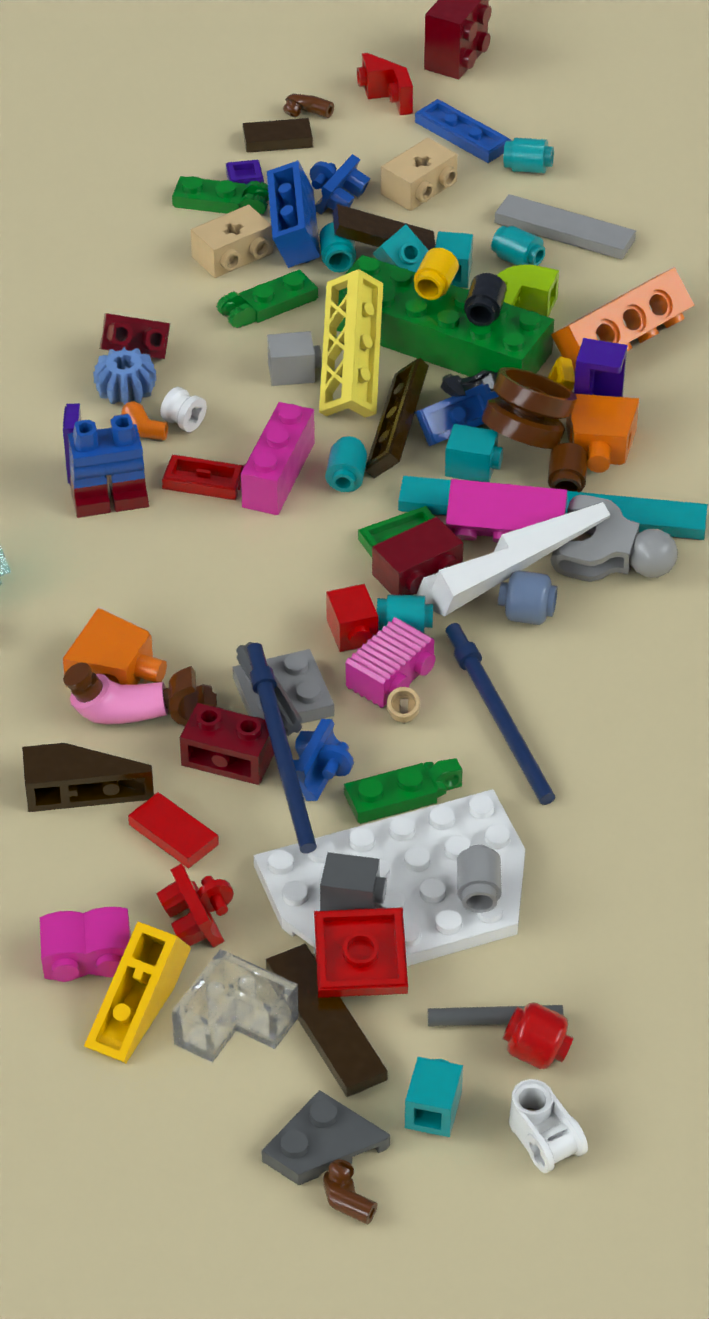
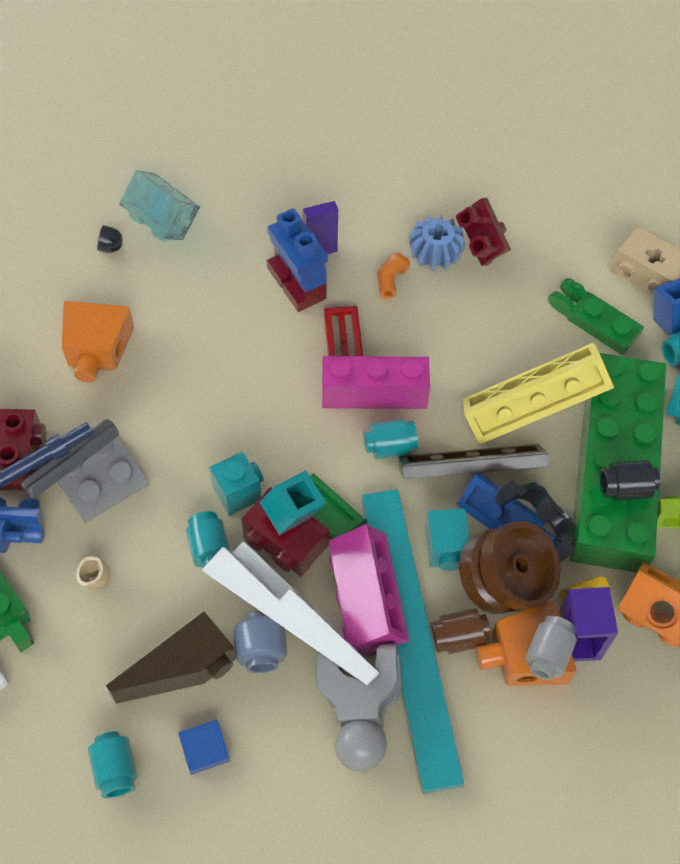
camera: 70 degrees right, 15 degrees up
piece [63,662,217,726] -> none
white wheel [160,387,207,432] -> none
light grey brick [267,331,322,386] -> none
red brick [326,584,378,652] -> none
dark pink brick [345,617,436,708] -> none
yellow brick [414,248,459,300] -> none
dark blue bar [445,623,555,805] -> none
none -> teal brick [88,731,137,799]
none -> dark brown slope [106,611,236,704]
none -> blue tile [178,720,230,775]
none -> teal brick [209,451,264,516]
none -> teal brick [259,470,326,535]
none -> light grey brick [524,616,577,680]

